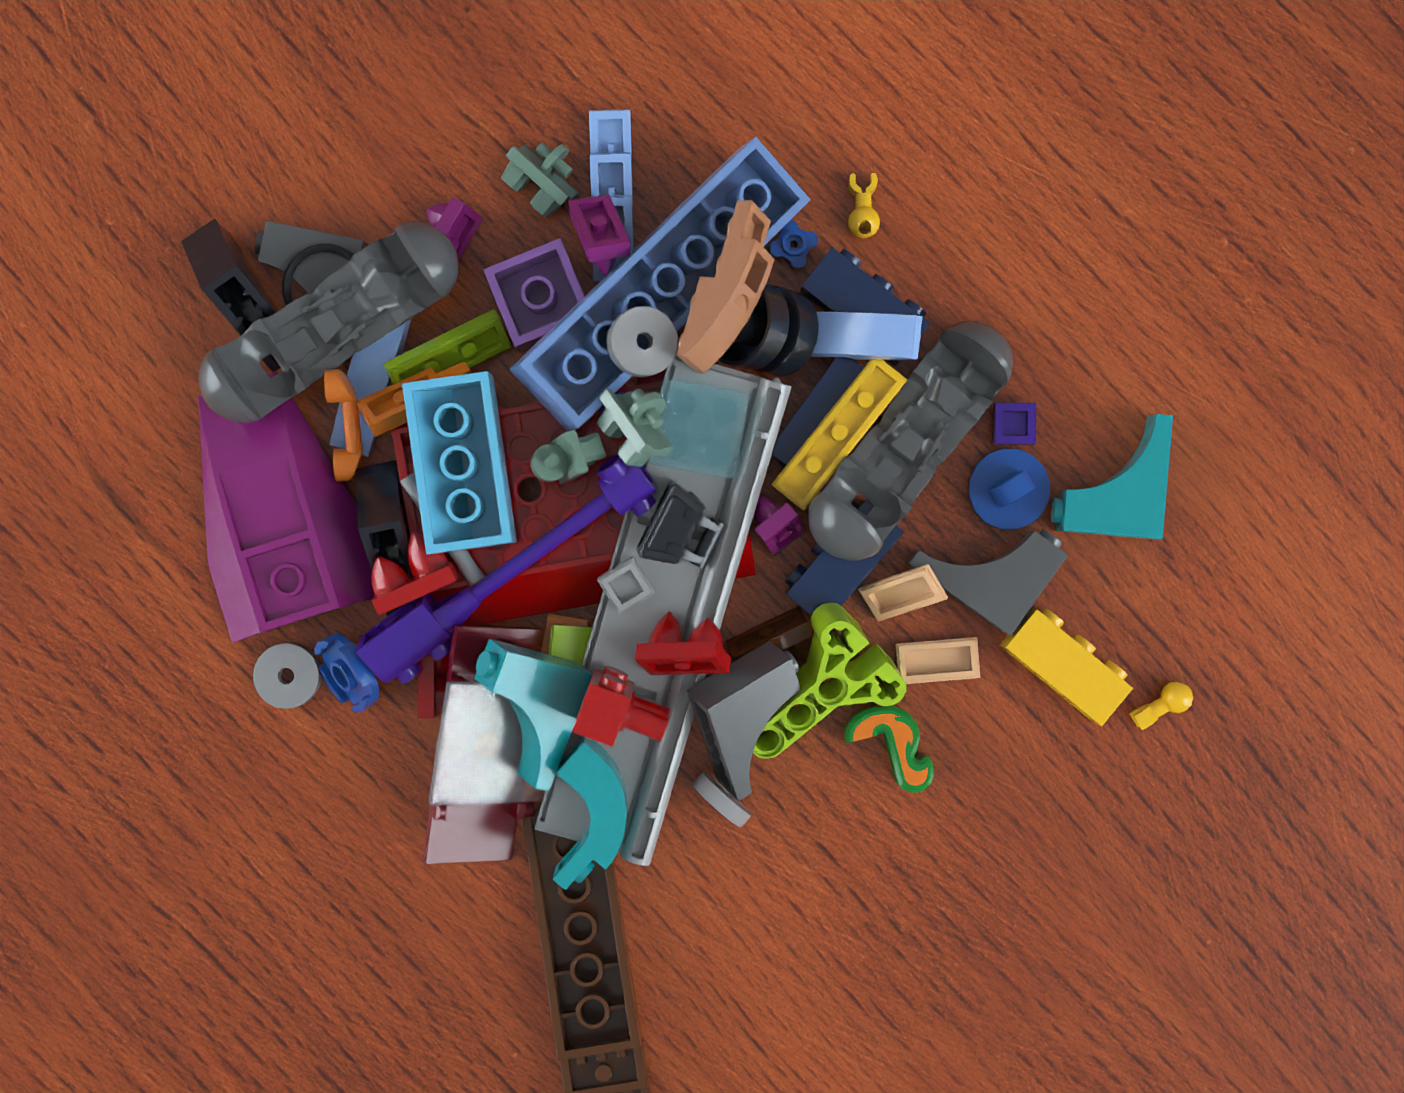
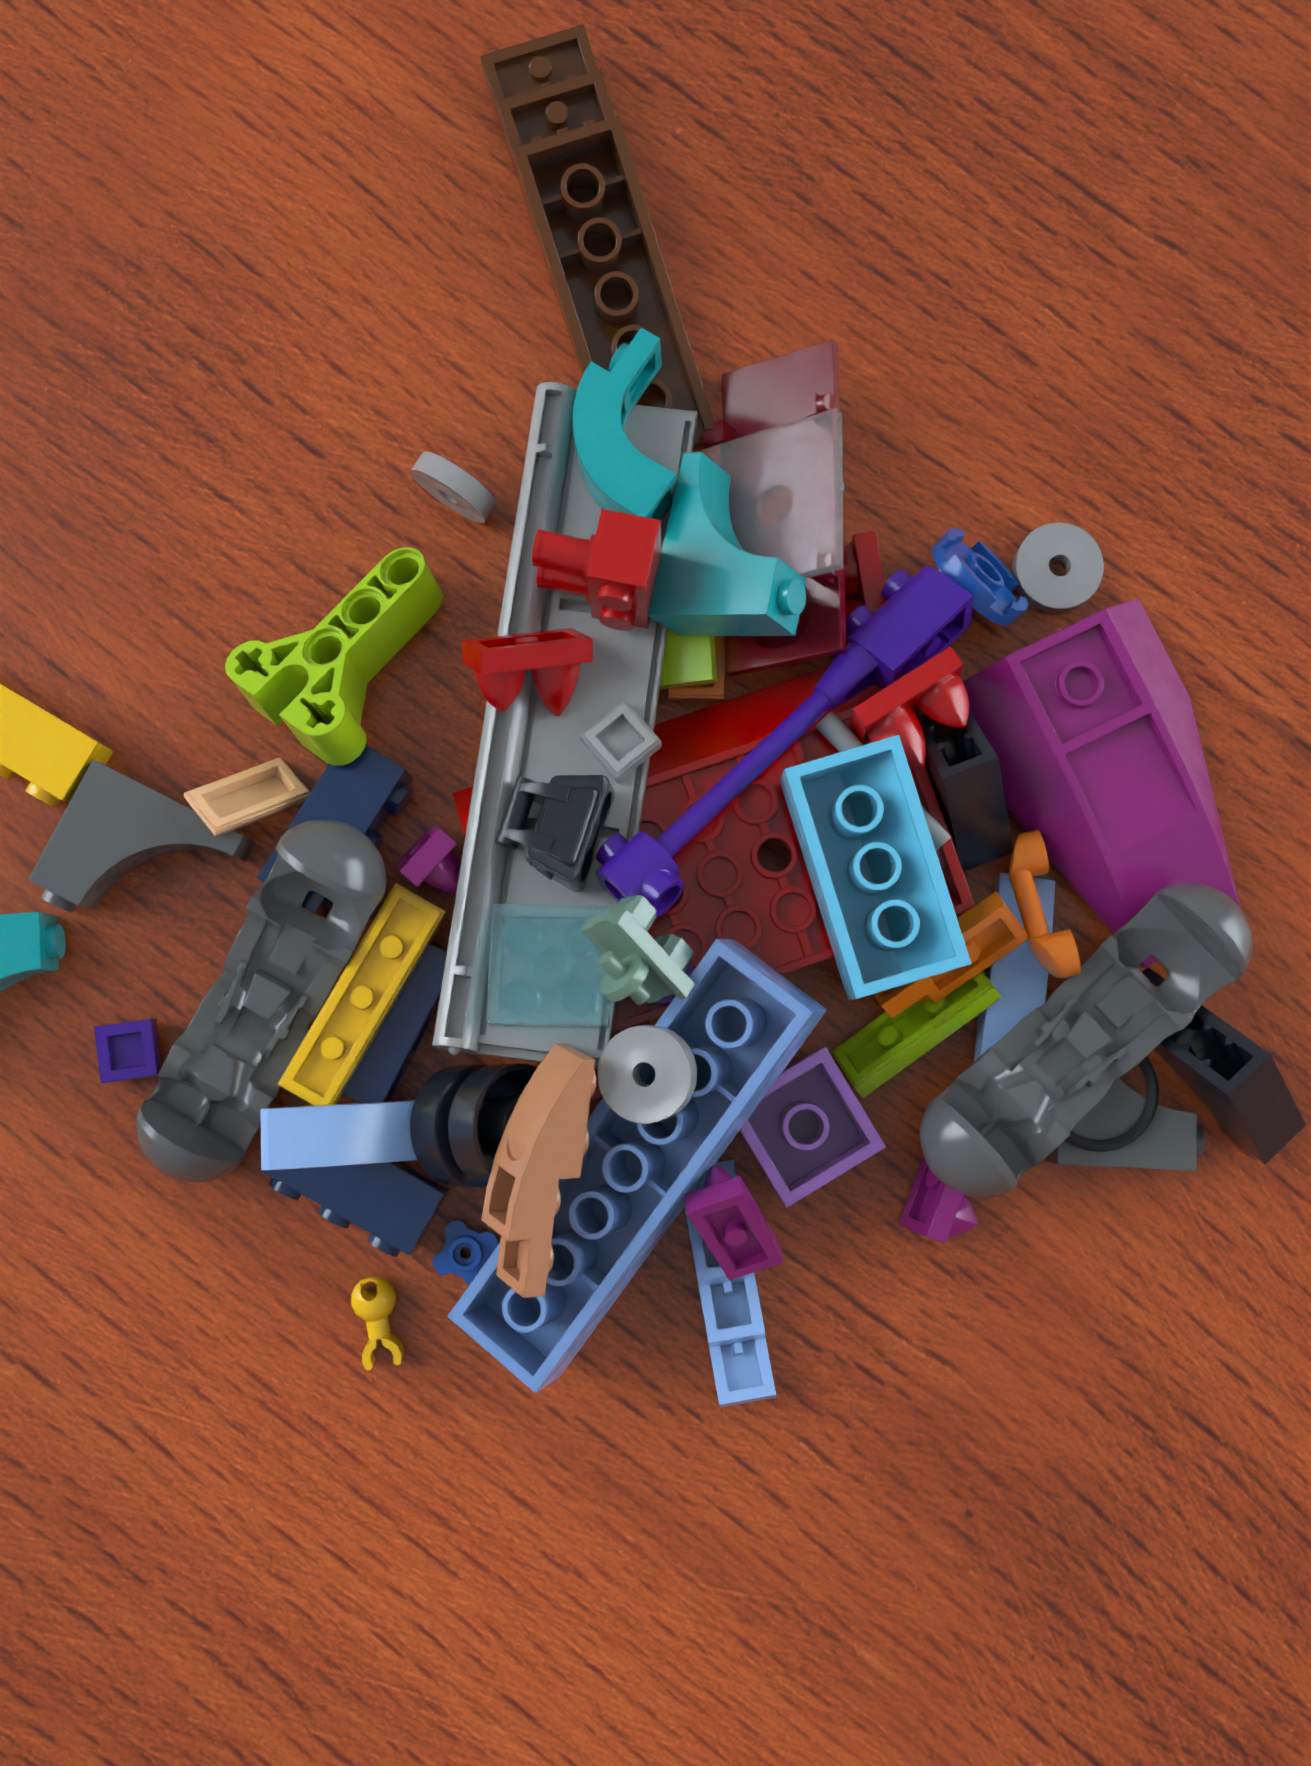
camera: 170 degrees right, 5 degrees down
sand green hips [501,142,580,217] -> none
sand green hips [530,430,606,485] -> none
arch [686,641,801,801] -> none
reddish brown tile [726,606,813,668] -> none
green animal [843,704,934,793] -> none
light nougat tile [895,637,981,684] -> none
blue tile [967,449,1050,530] -> none

